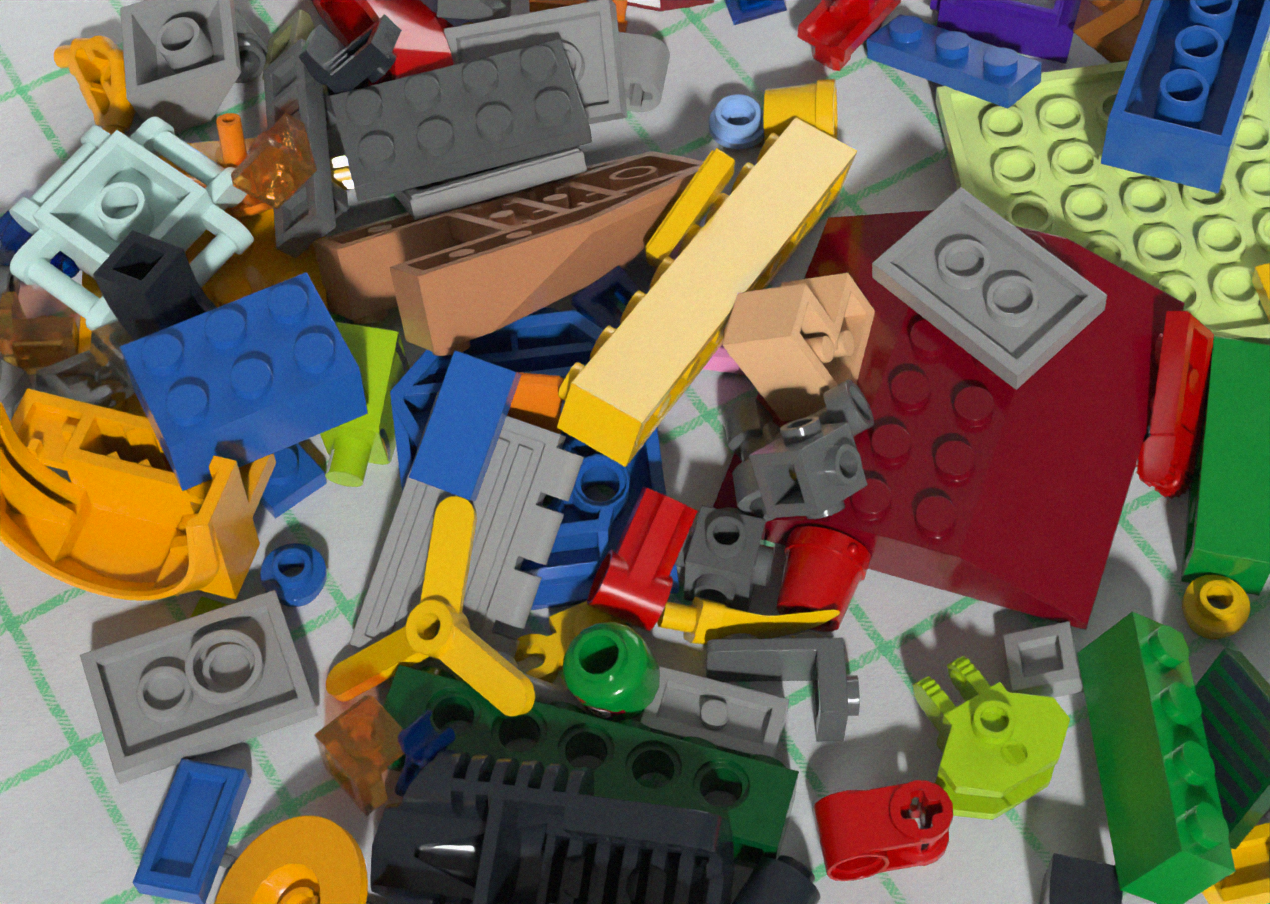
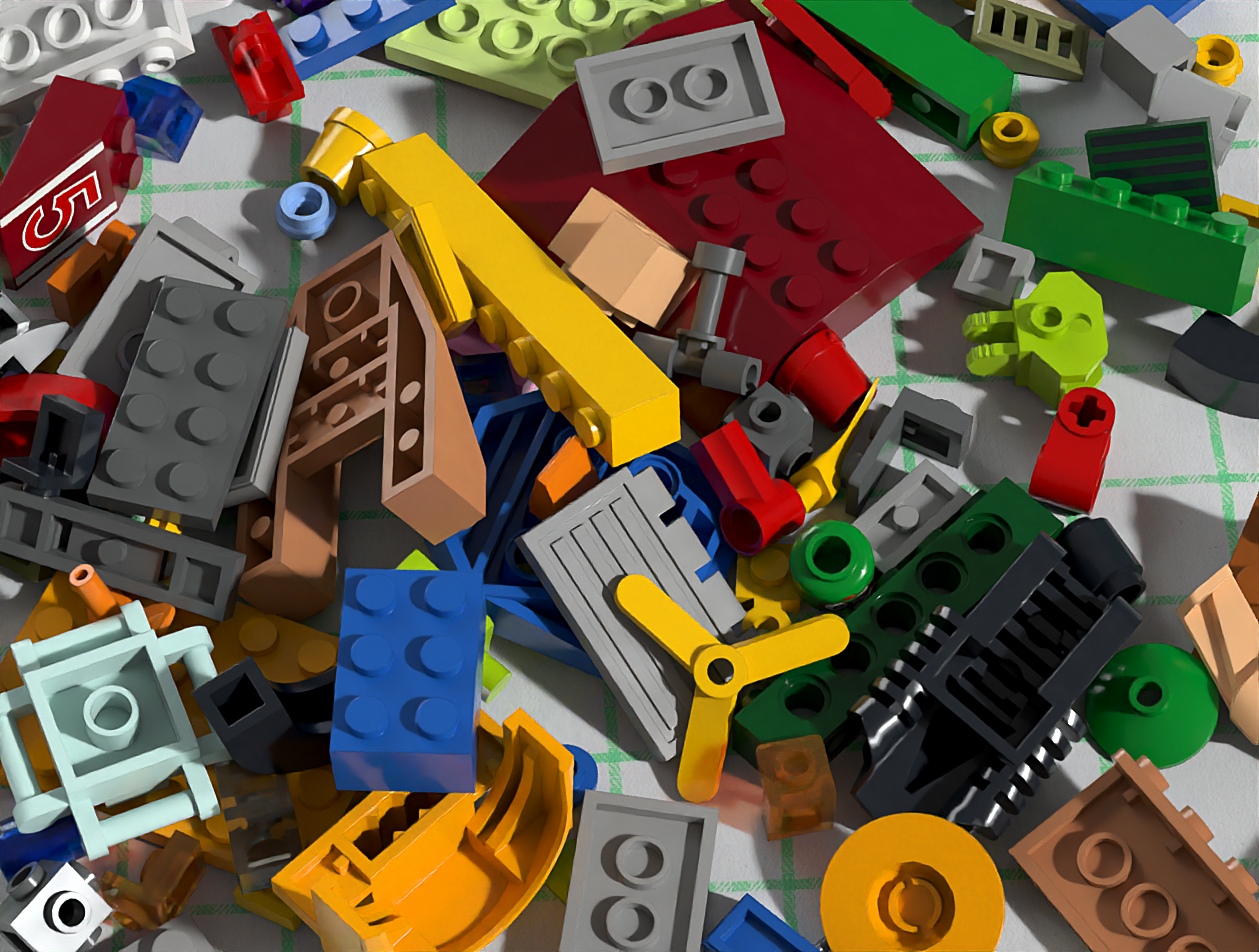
camera: 60 degrees left, 0 degrees up
light grey piece [185,629,264,705] -> none
clear orange bracket [231,113,317,210] -> none
clear blue hand [394,709,455,797] -> none
blue tile [409,350,521,501] -> none
dark grey brick [749,416,867,519] -> none

